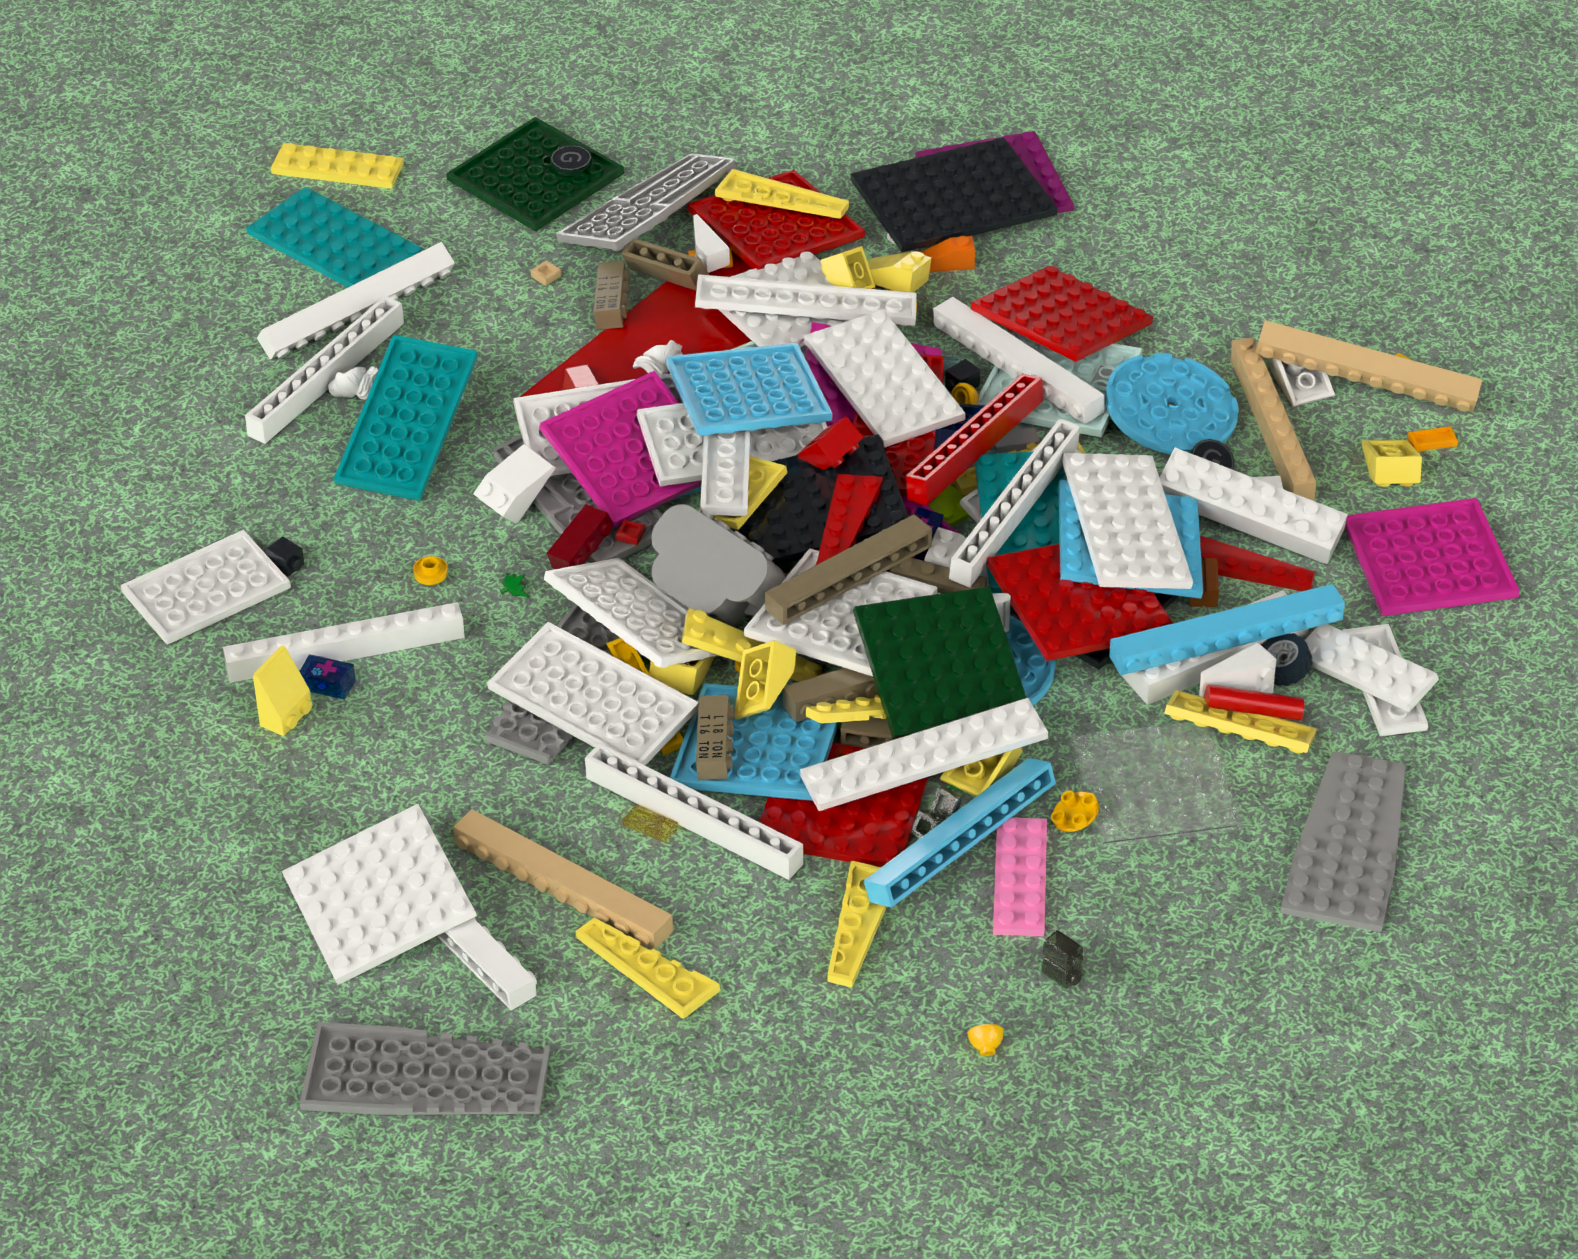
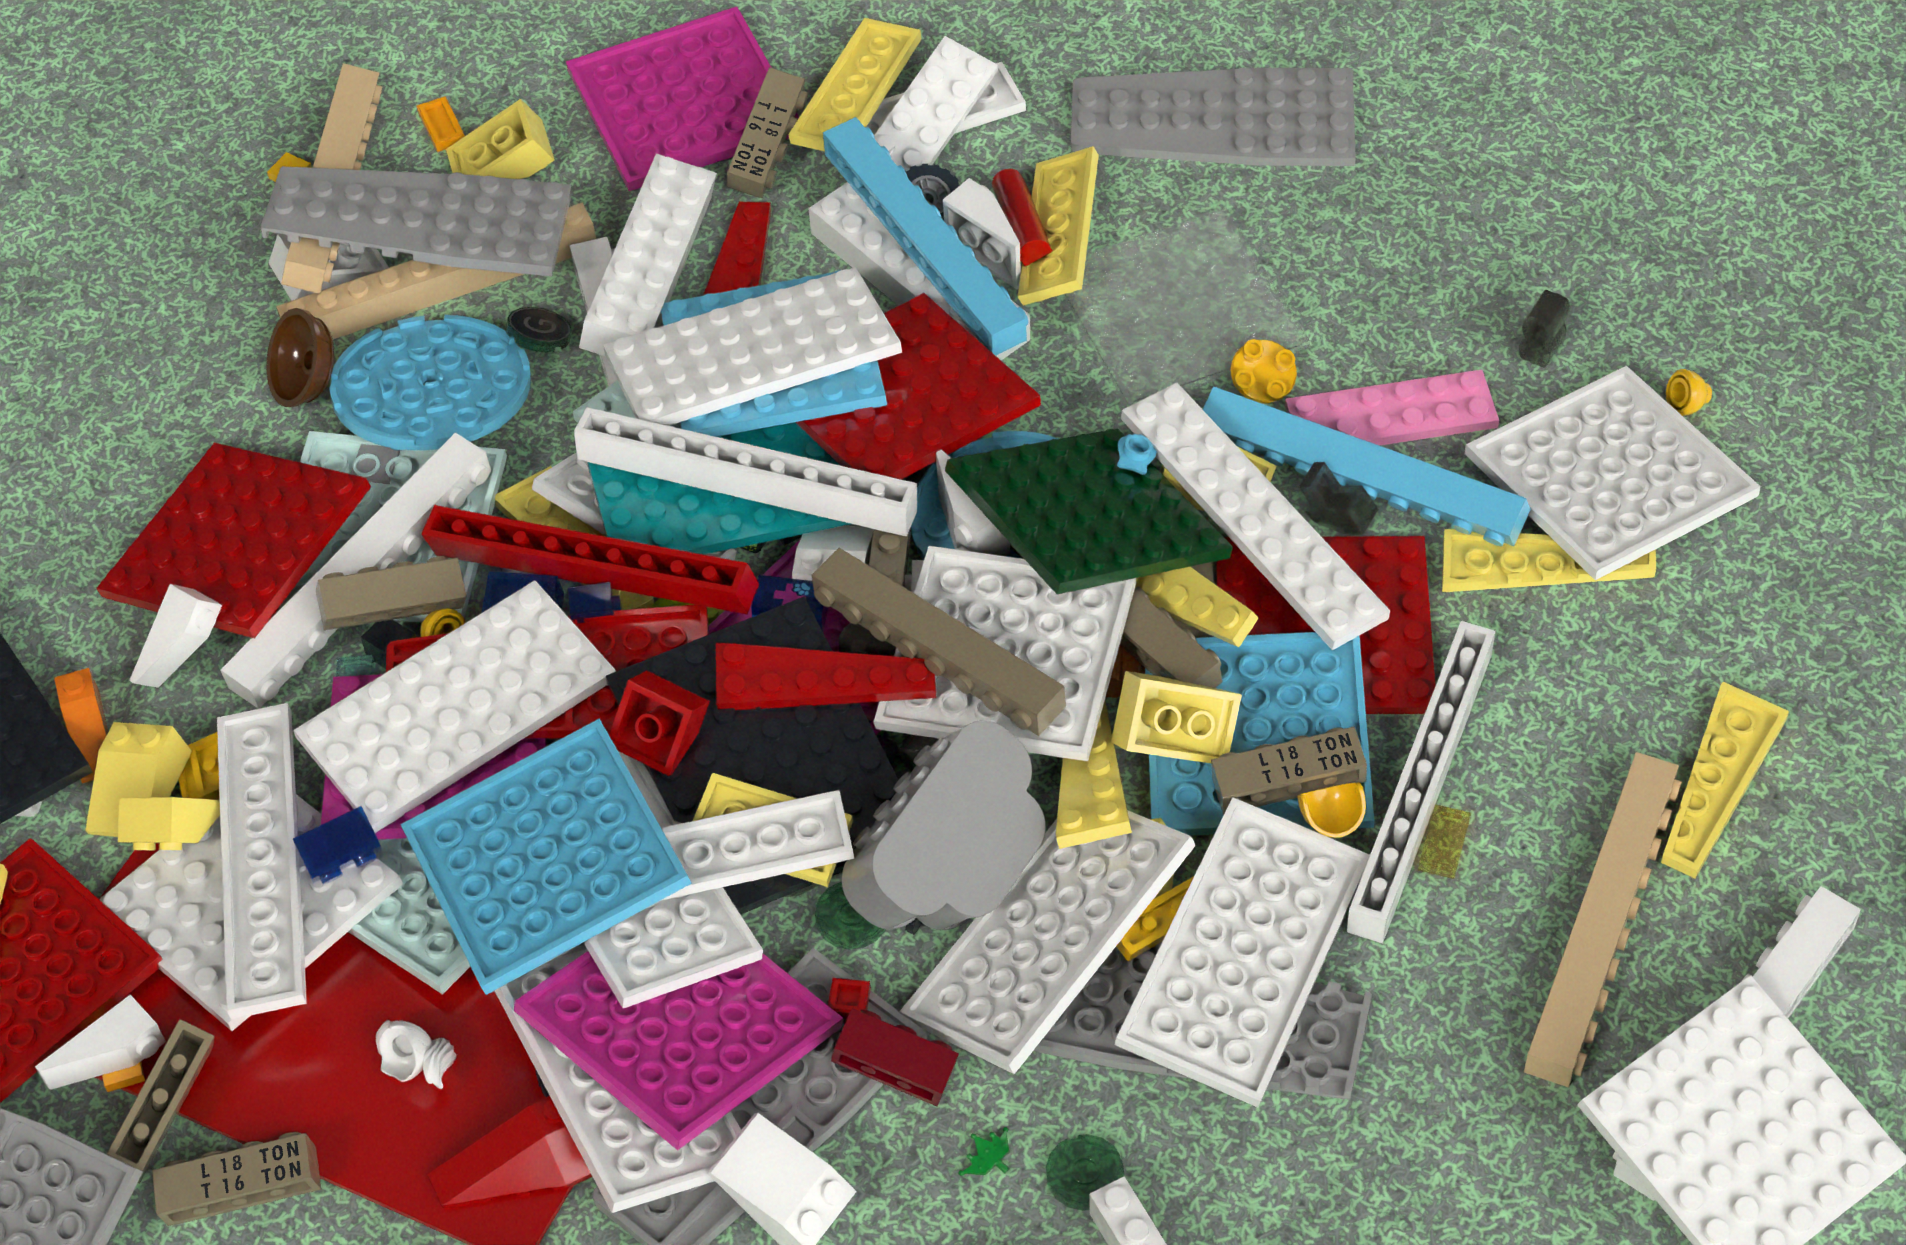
camera: 100 degrees left, 10 degrees up
none -> white slope [129,584,222,688]
none -> light grey wing [261,166,572,277]
none -> reddish brown hat [266,308,334,407]
none -> clear blue brick [293,806,381,885]
none -> dark tan brick [316,556,467,631]
none -> dark tan brick [727,67,808,198]
none -> light yellow plate [789,18,921,152]
none -> clear green tile [1046,1134,1124,1211]
none -> medium azure animal [1117,434,1157,475]
none -> yellow helmet [1297,782,1366,838]
none -> white plate [1465,366,1761,580]

